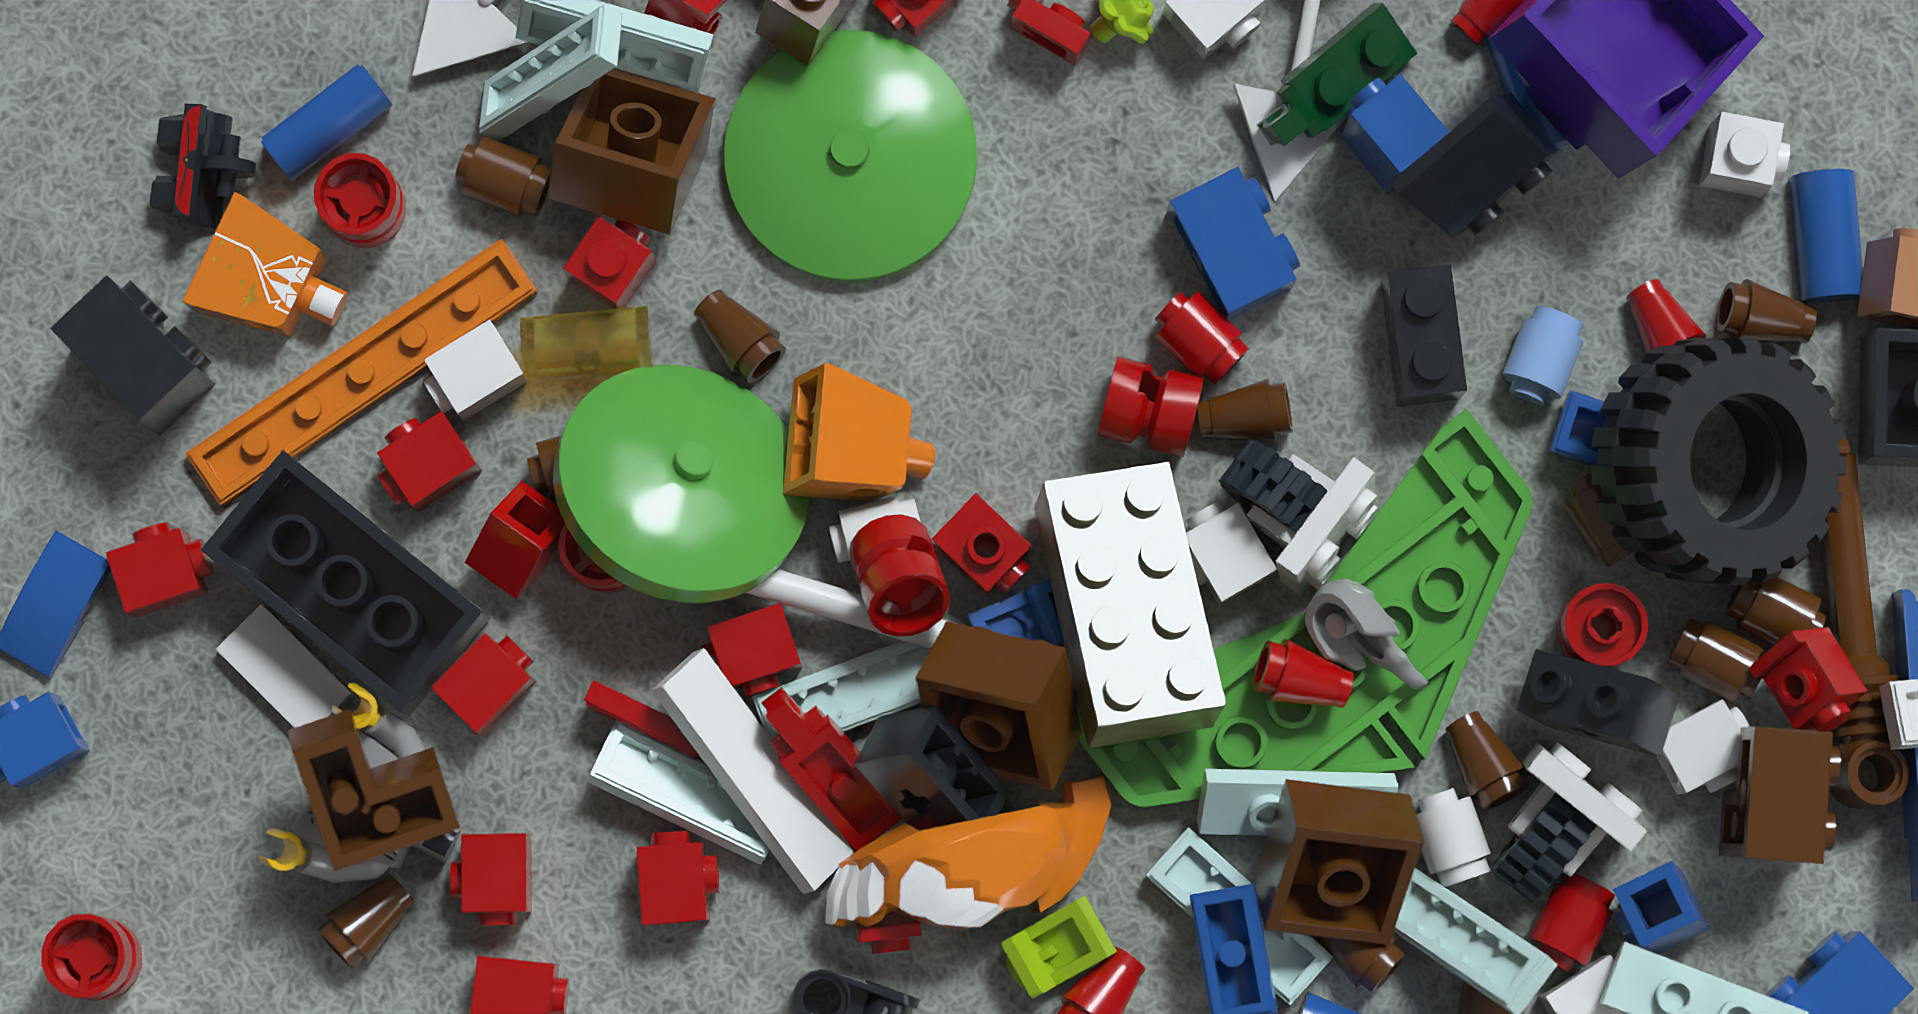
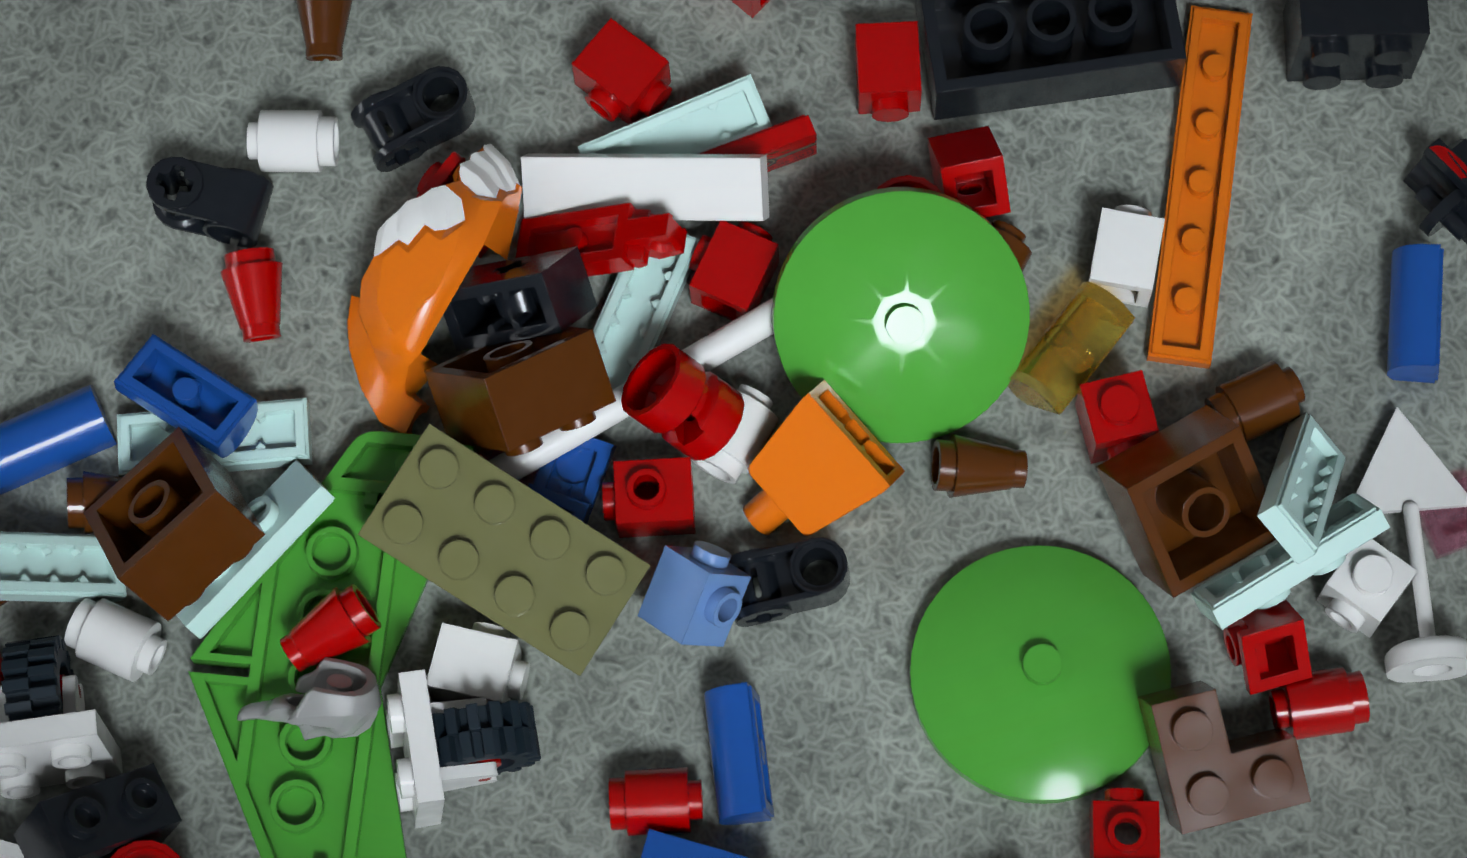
camera: 140 degrees right, 10 degrees down
orange torso [182,192,348,337] -> none
red wheel [314,153,406,248] -> none
red brick [377,411,482,512] -> none
lime bracket [1002,895,1117,999] -> none
red wheel [1097,356,1204,457] -> none
reddish brown cone [1197,379,1293,441] -> none
reddish brown cone [1445,711,1528,811] -> none
none -> medium blue brick [637,541,751,647]
none -> blue brick [704,682,774,826]
none -> black piece [729,537,850,627]

